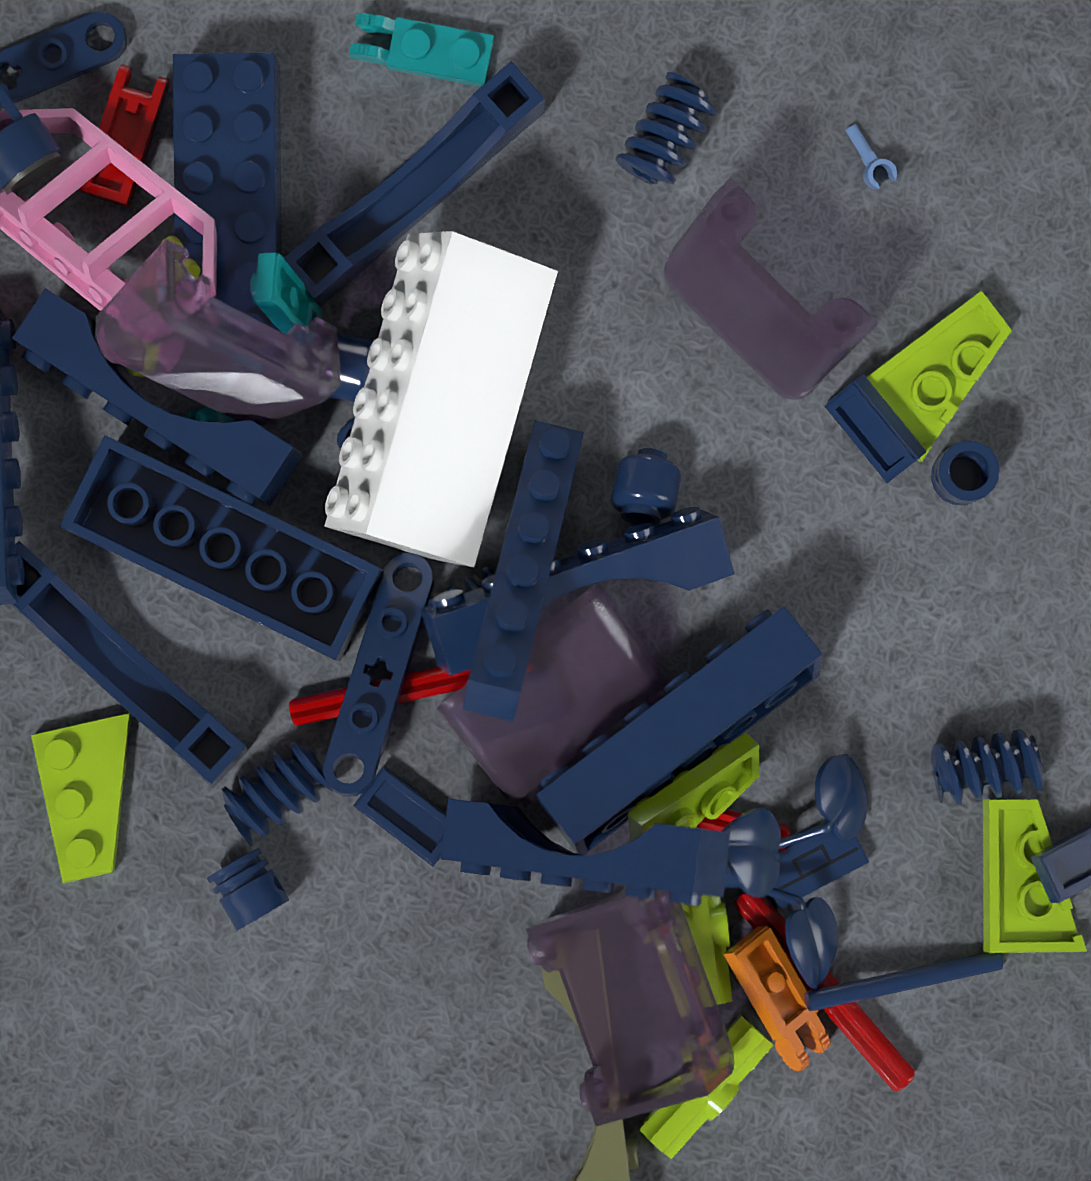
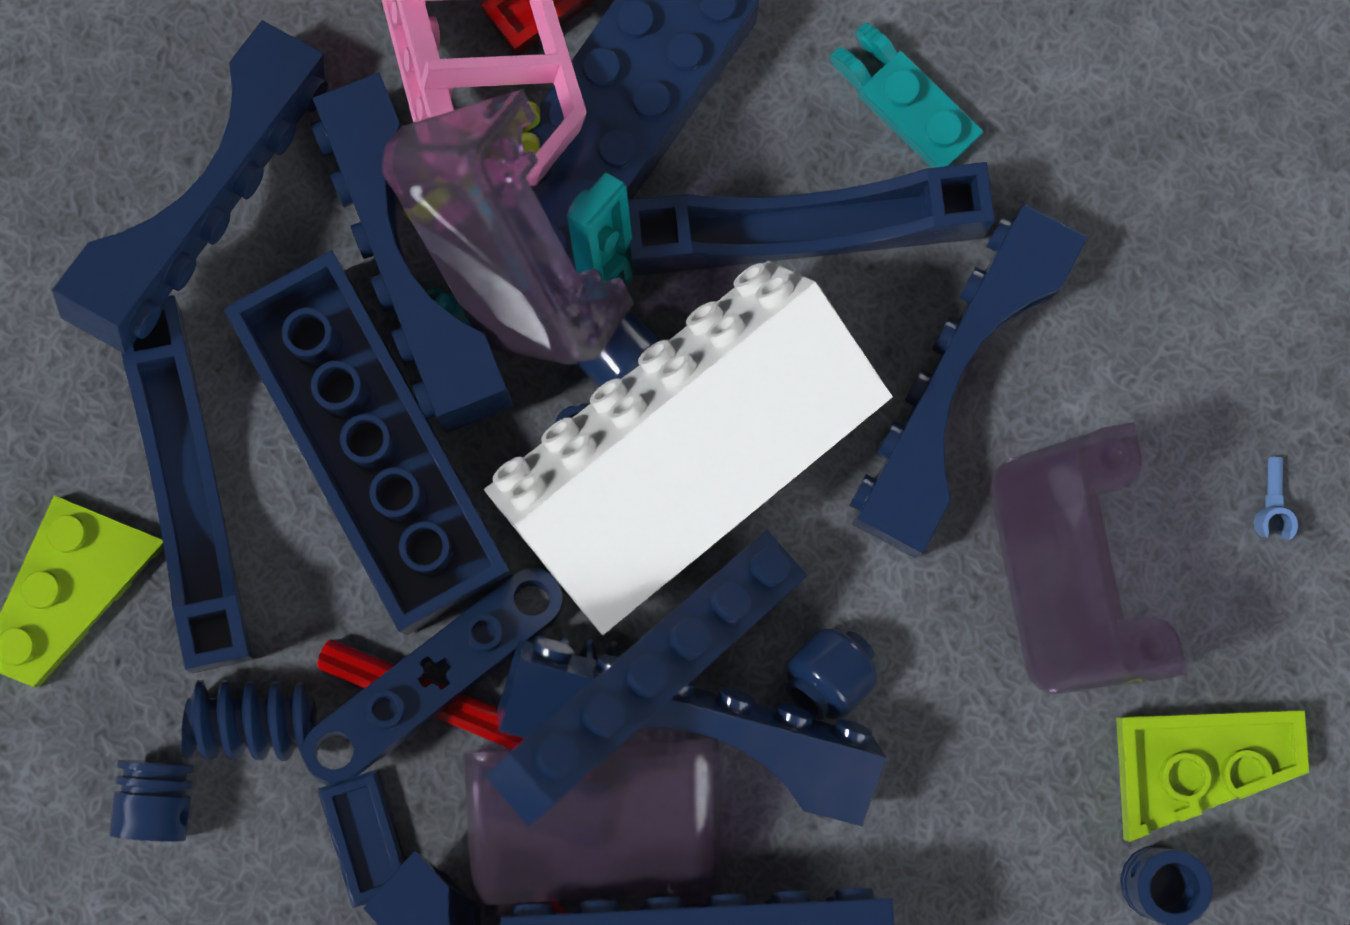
camera: 25 degrees right, 5 degrees down
dark blue piece [616,72,717,185] -> none
dark blue tile [824,374,927,483] -> none
none -> dark blue arch [849,204,1088,558]

